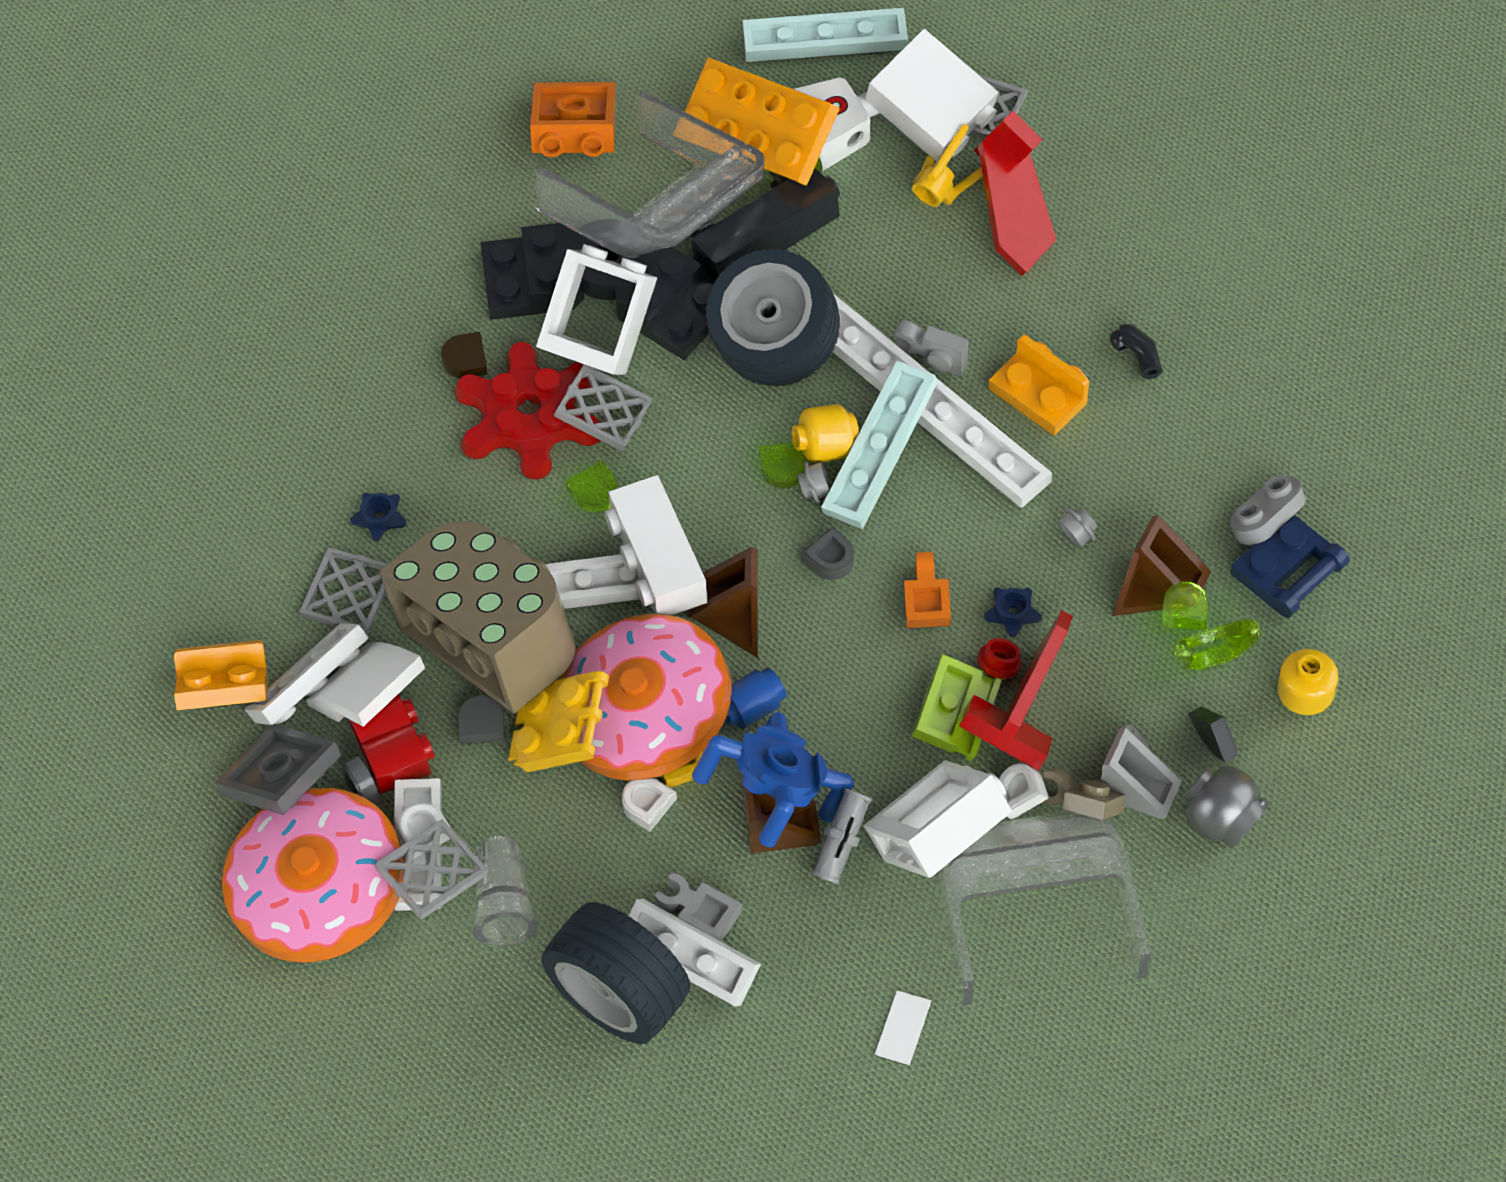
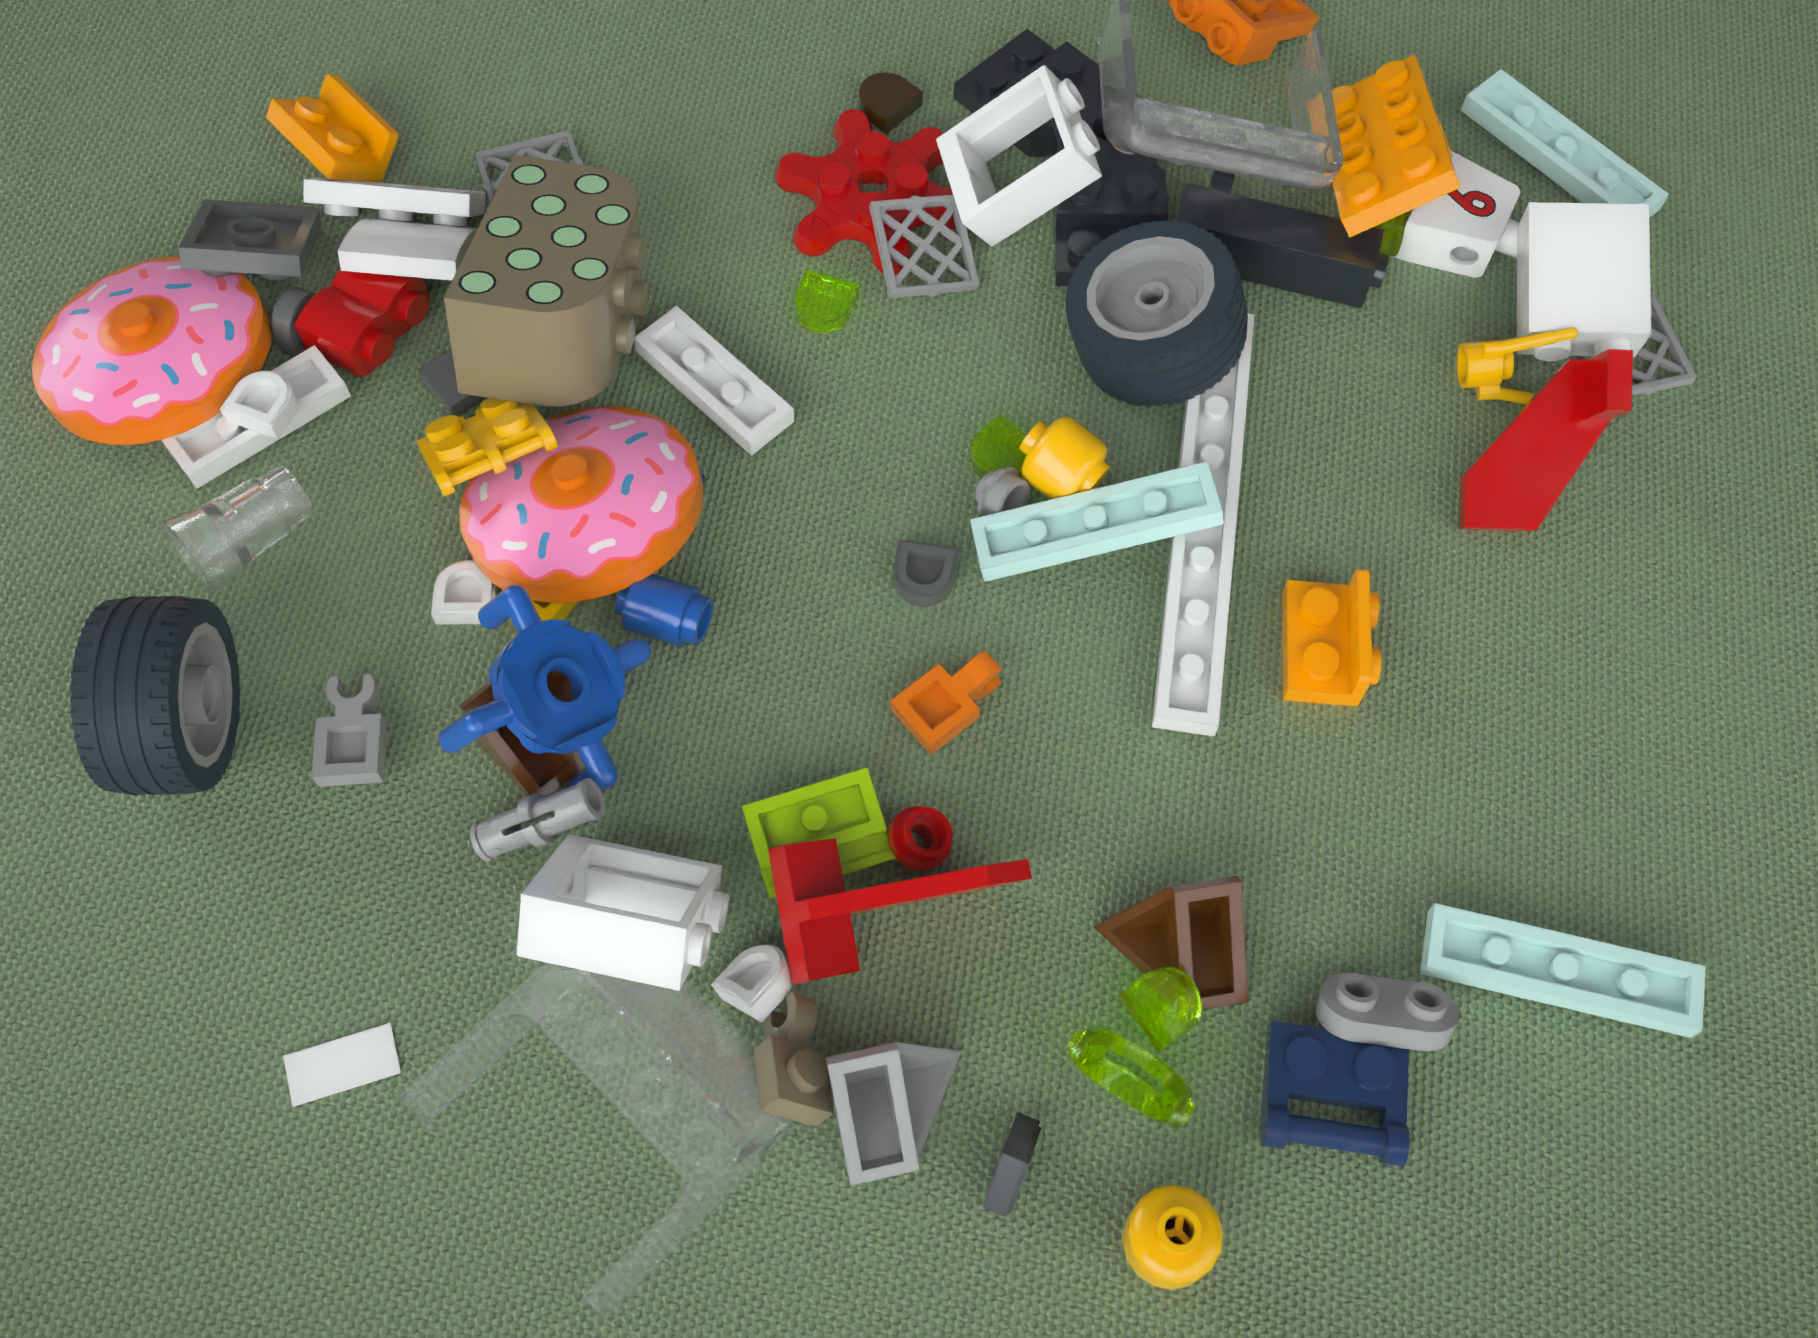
camera: 50 degrees right, 5 degrees up
dark blue plate [350,492,406,541] -> none
light grey window [375,819,488,920] -> none
white brick [604,475,707,615] -> none
white plate [629,898,761,1007] -> none
reddish brown slope [689,547,759,658] -> none
light grey plate [895,320,969,377] -> none
dark blue plate [984,587,1042,637] -> none
light grey plate [1058,507,1098,548] -> none
black arm [1110,324,1163,379] -> none
flat silver piece [1184,766,1269,849] -> none
none -> light aqua plate [1420,903,1706,1038]

